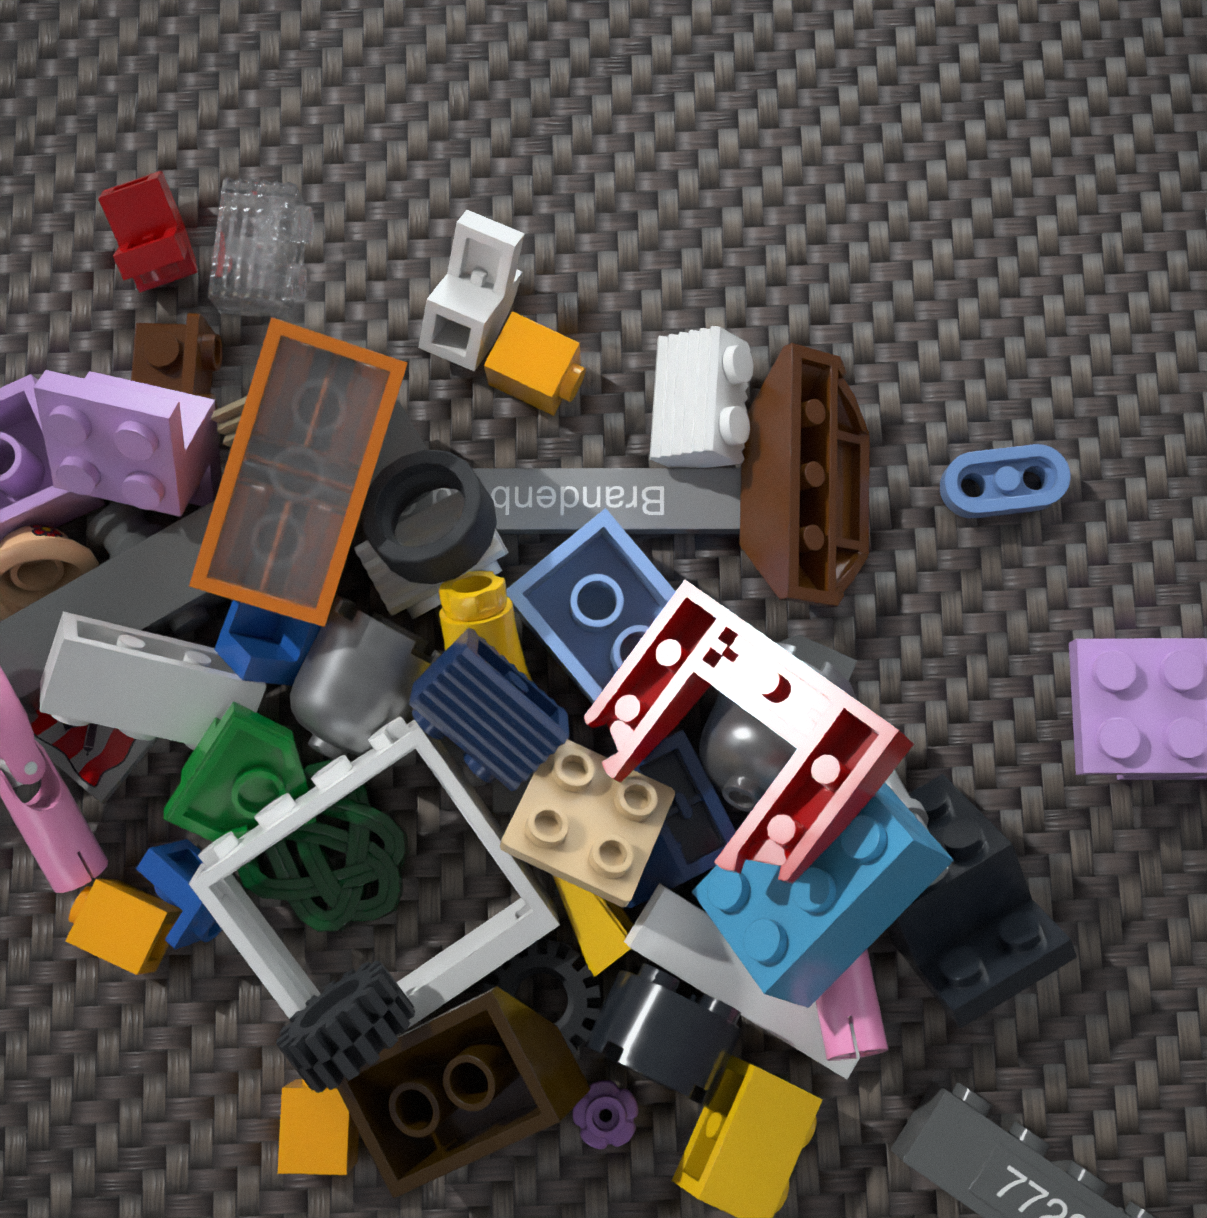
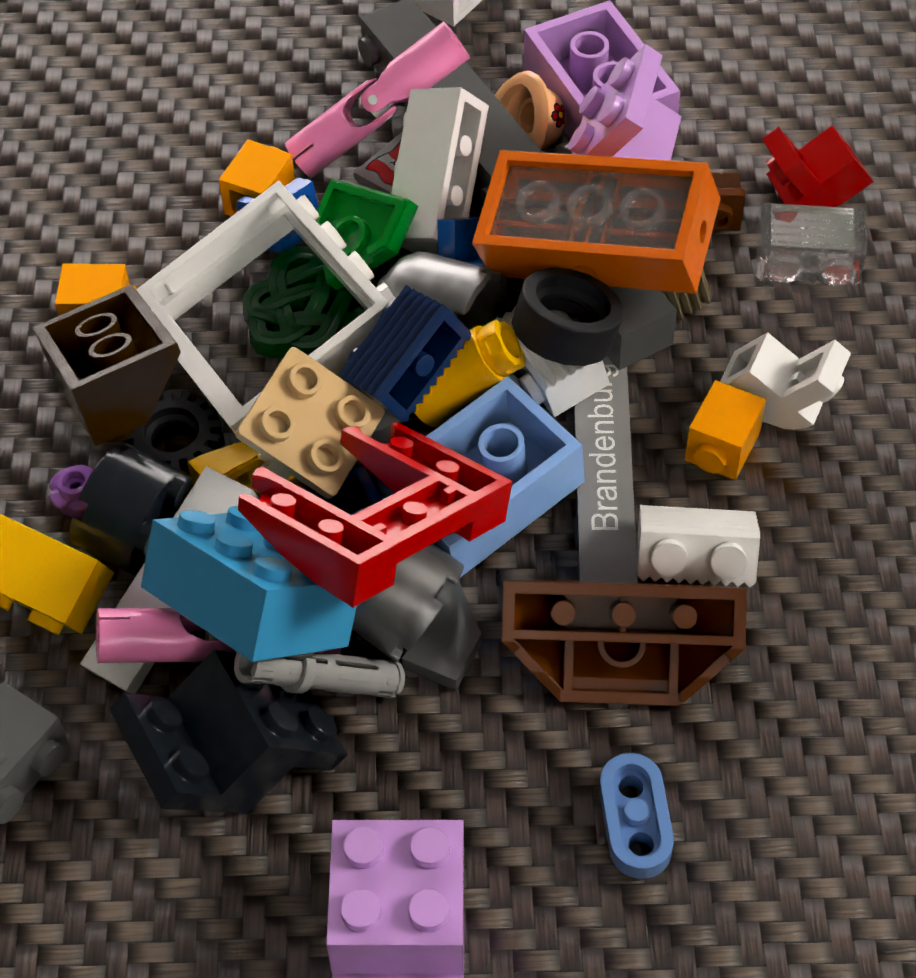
camera: 90 degrees right, 25 degrees down
black tyre [276,961,415,1093] -> none

